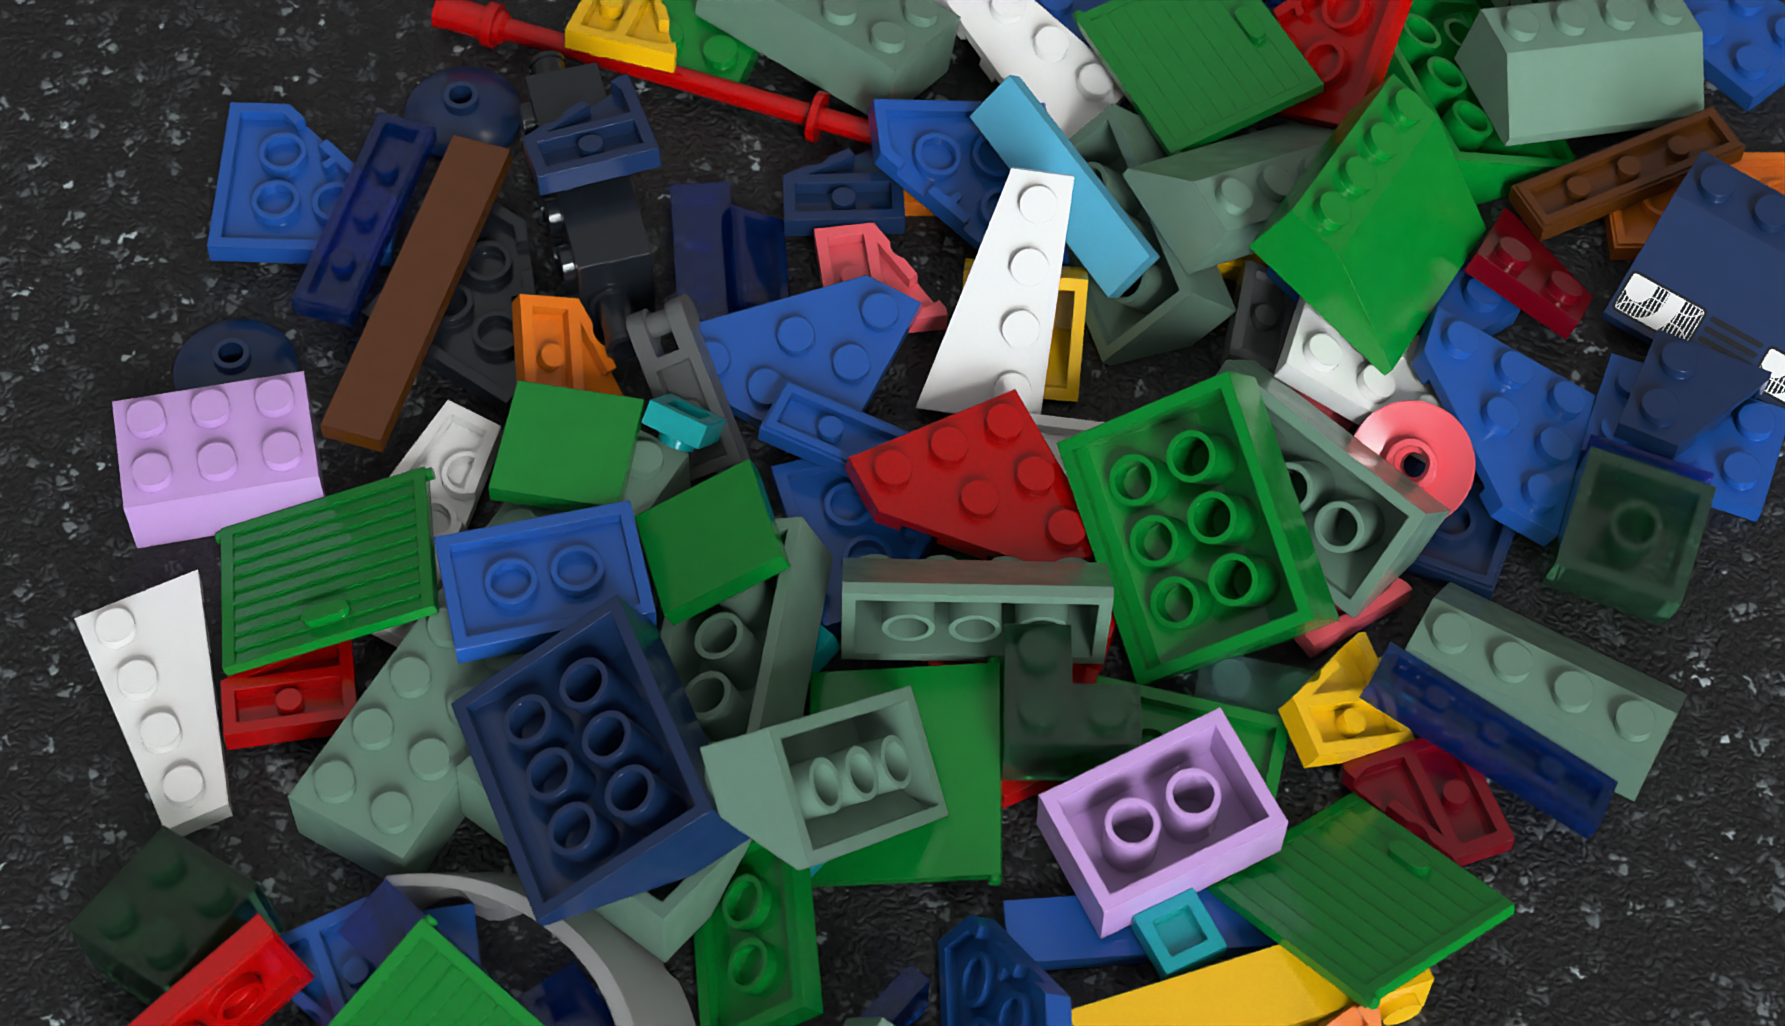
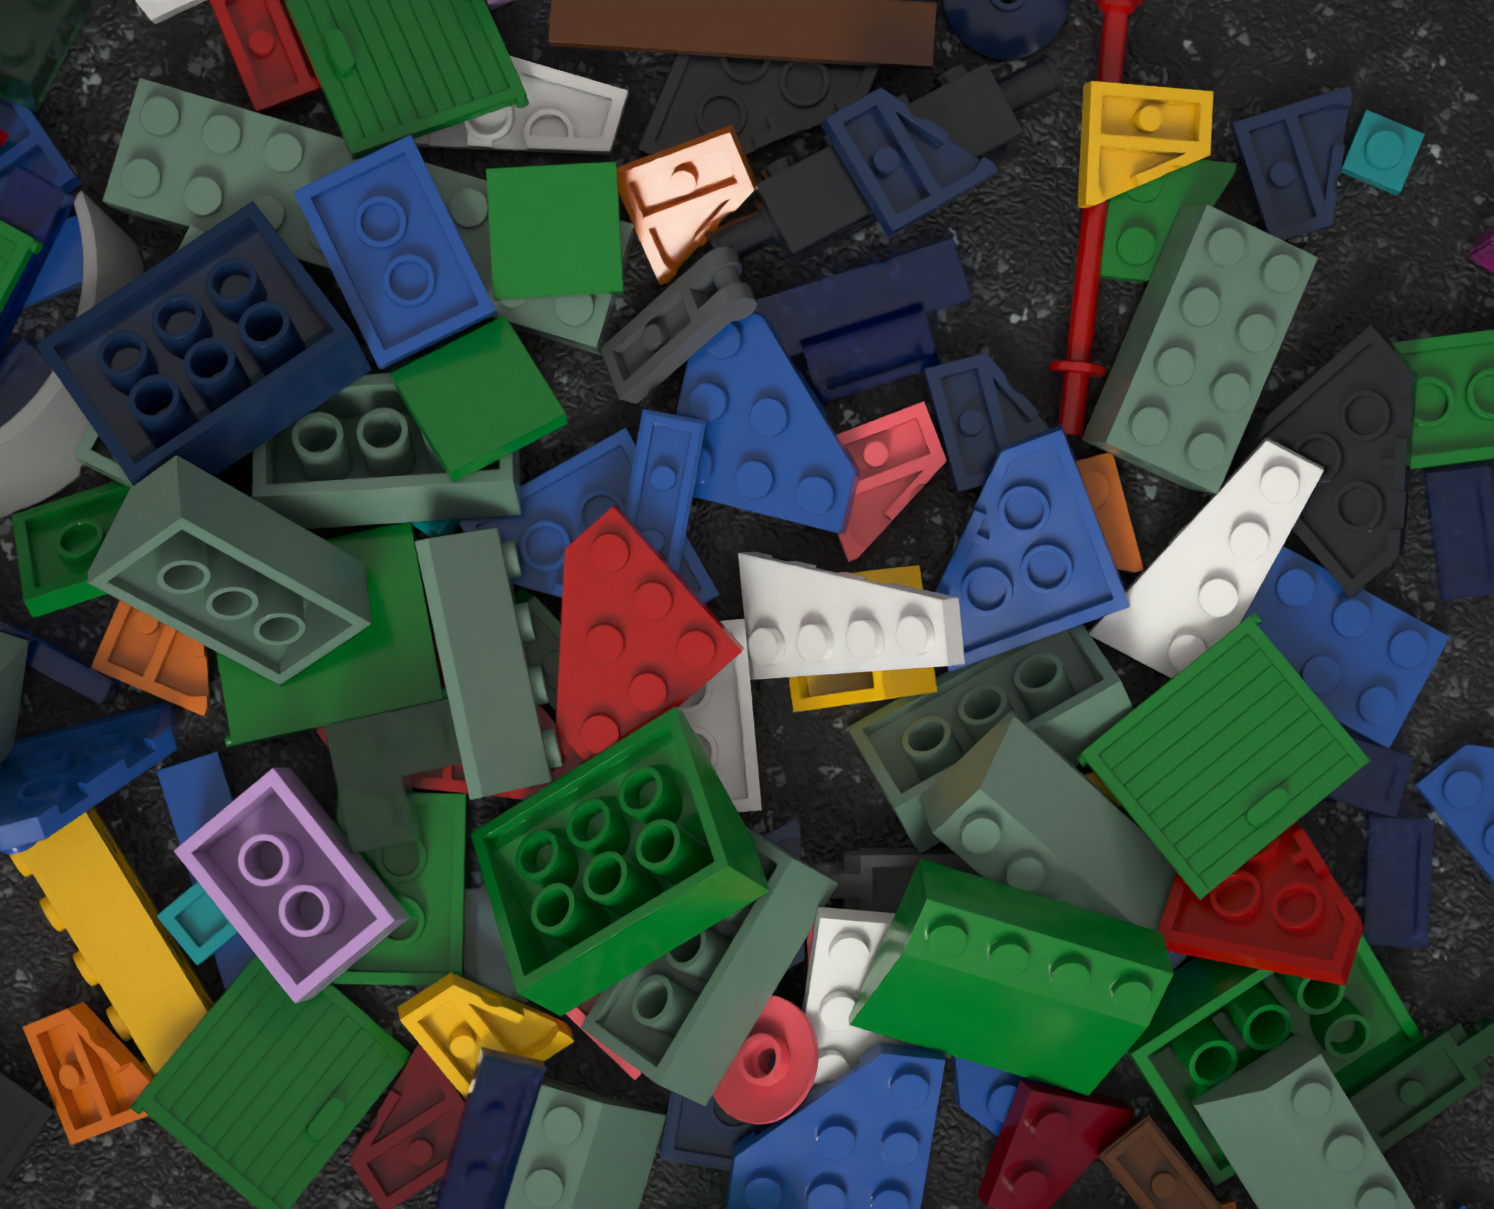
camera: 80 degrees right, 30 degrees up
teal plate [641,393,727,452] -> none
medium azure tile [969,75,1160,298] -> none
none -> orange wing [91,600,211,716]

